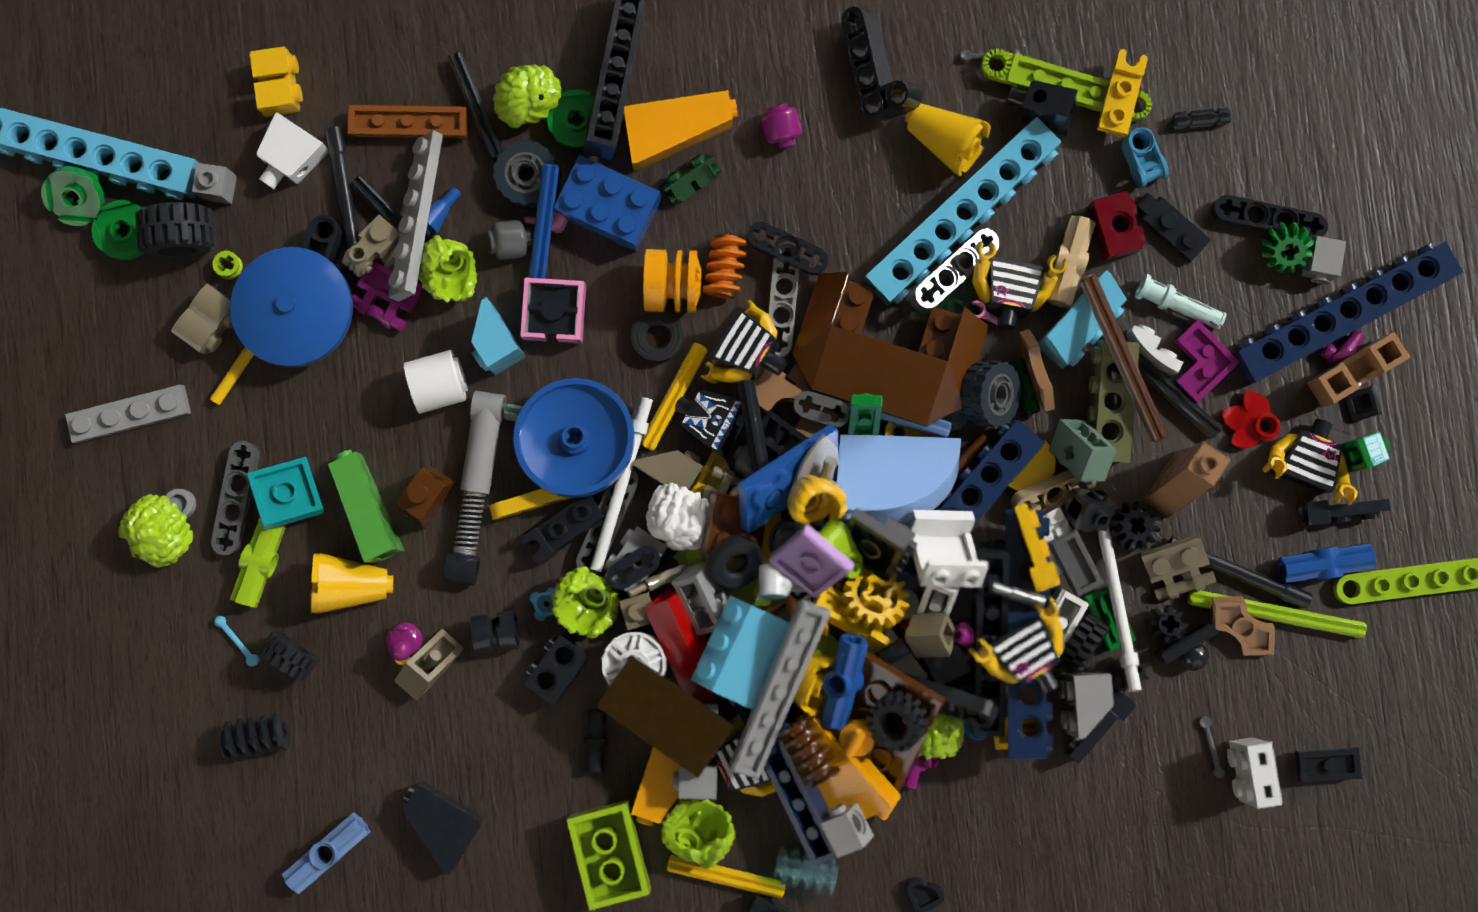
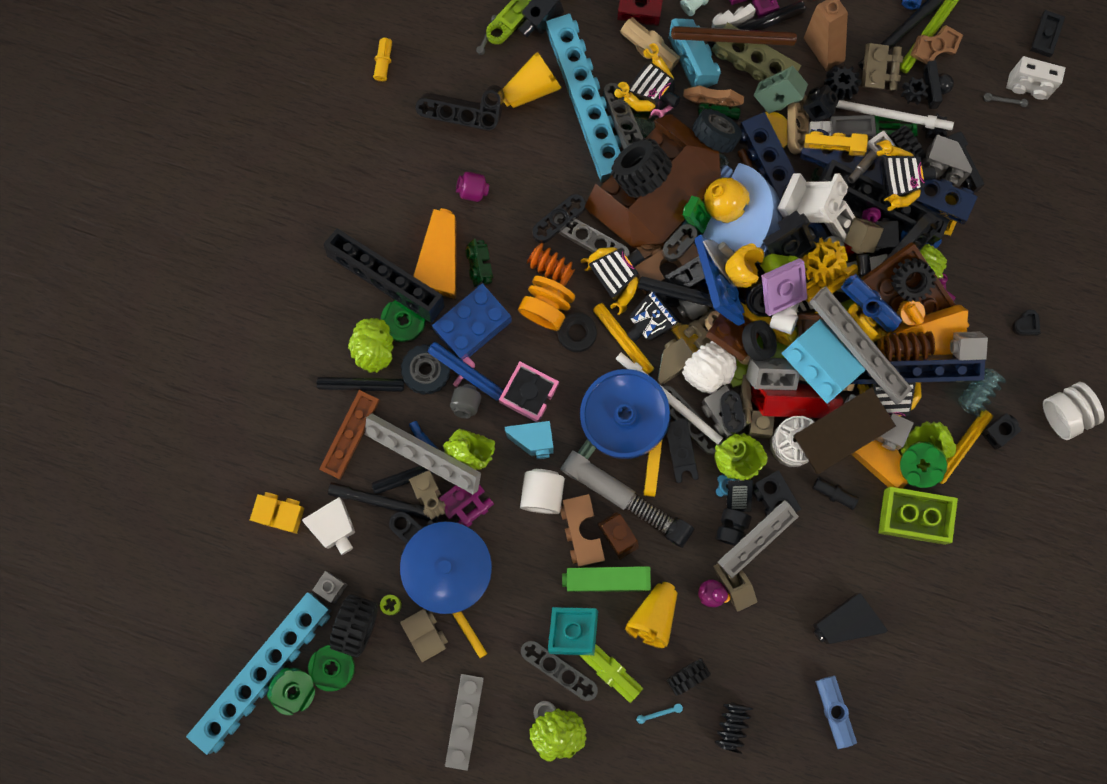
camera: 65 degrees left, 5 degrees down
none -> medium nougat arch [560,494,605,568]
none -> black tyre [611,138,672,198]
none -> yellow cylinder [704,178,750,223]
none -> light grey plate [718,500,799,578]
none -> black sticker [727,480,753,512]
none -> green plate [900,442,947,488]

